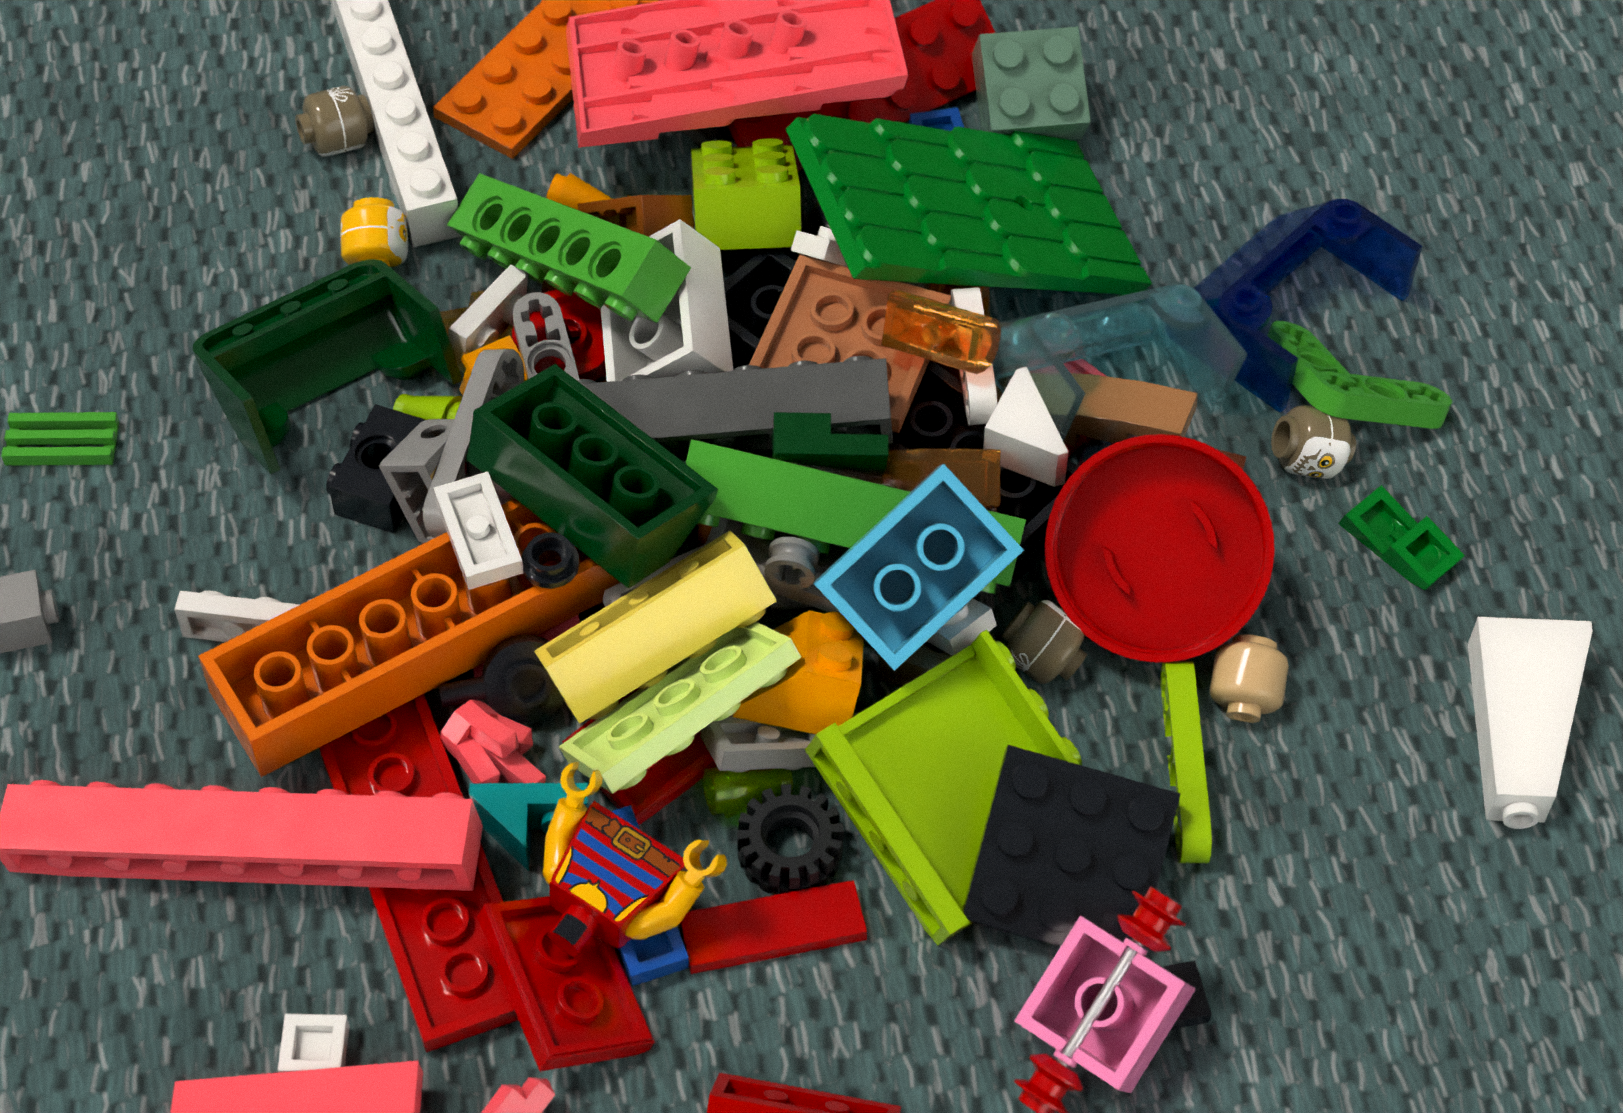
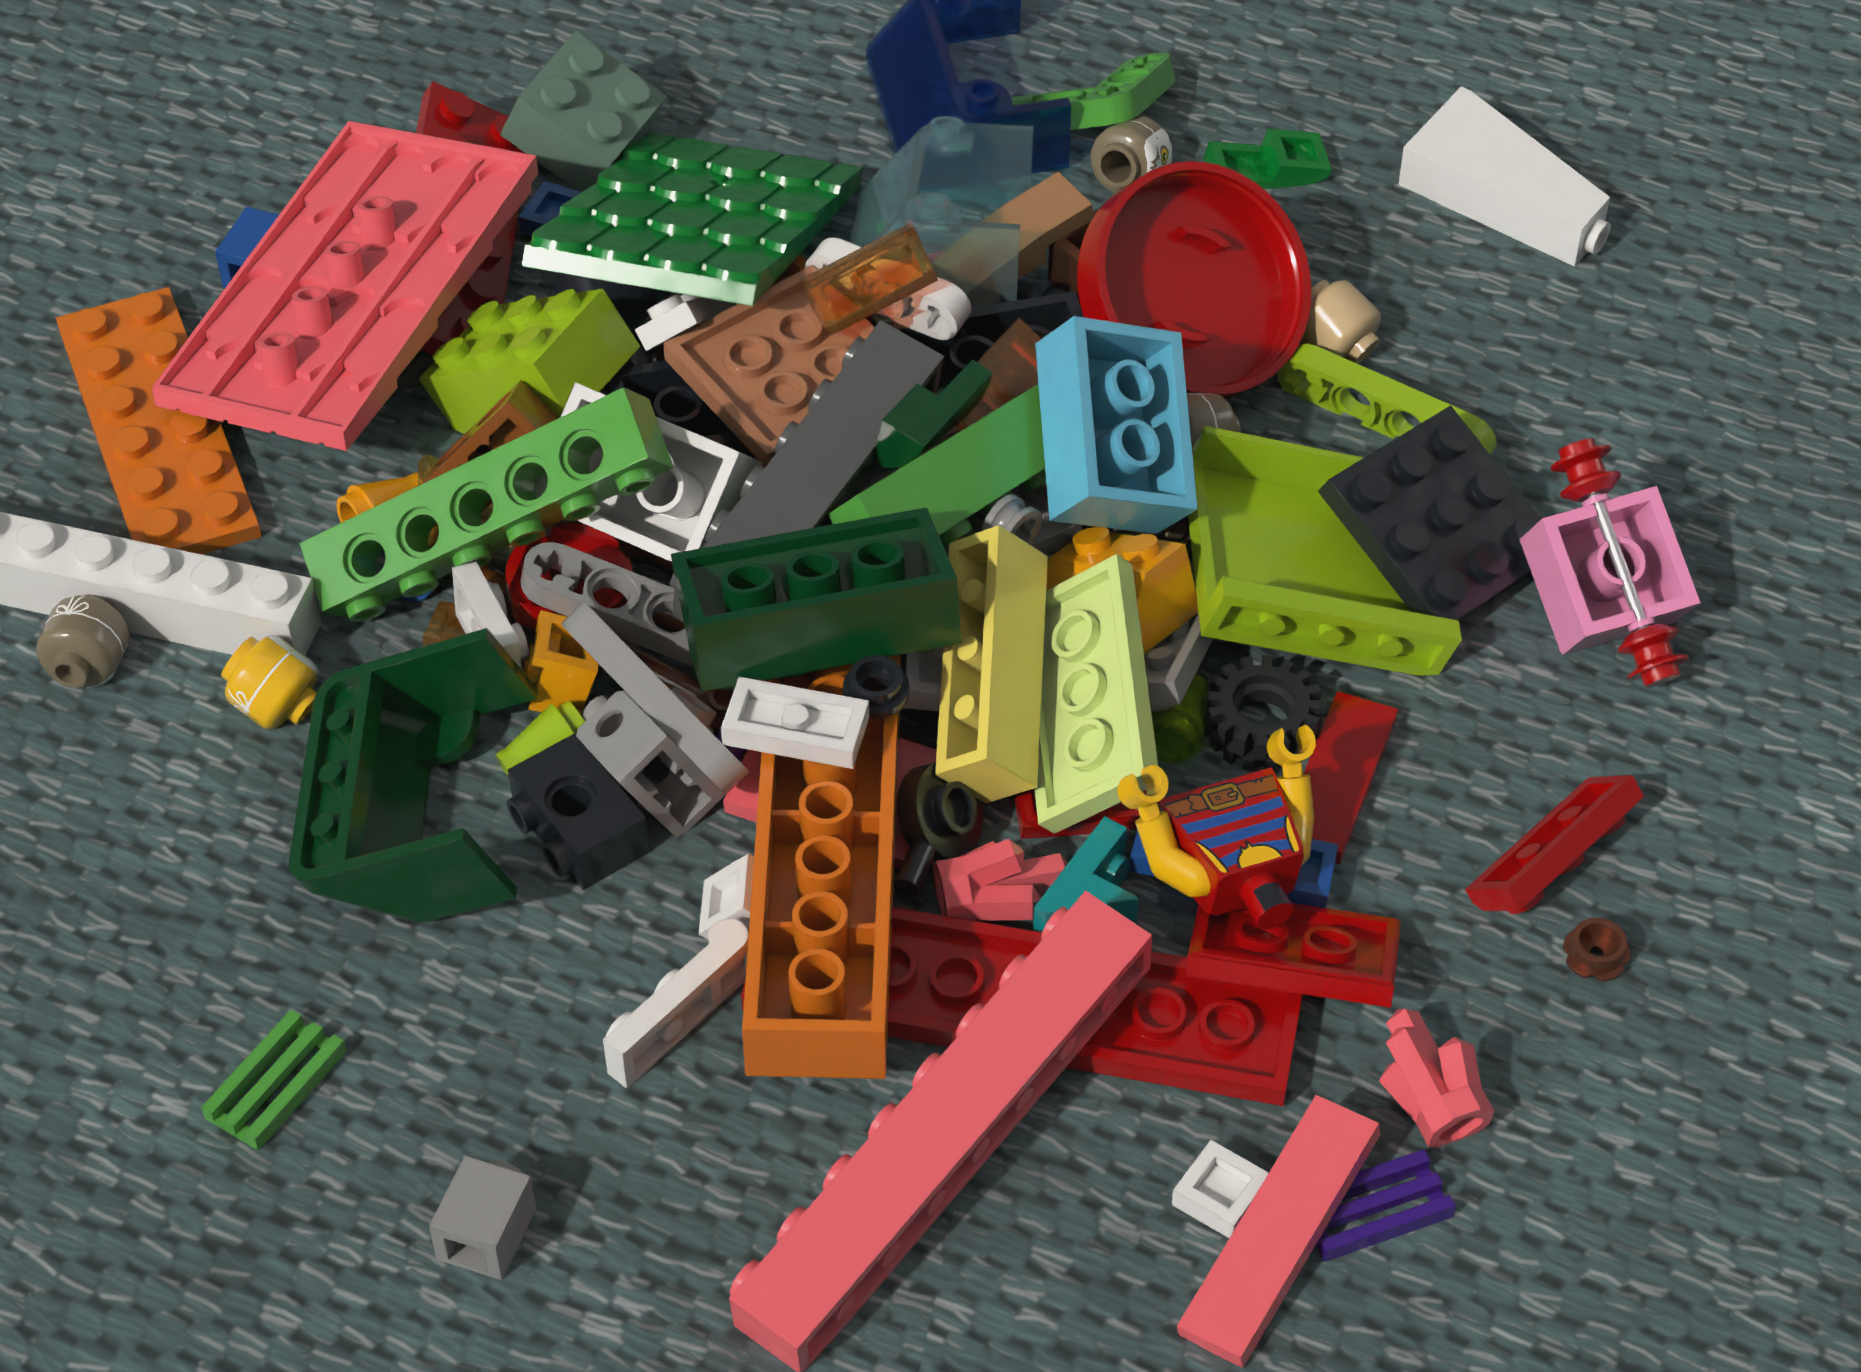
camera: 55 degrees left, 5 degrees down
white slope [983,367,1068,487] -> none

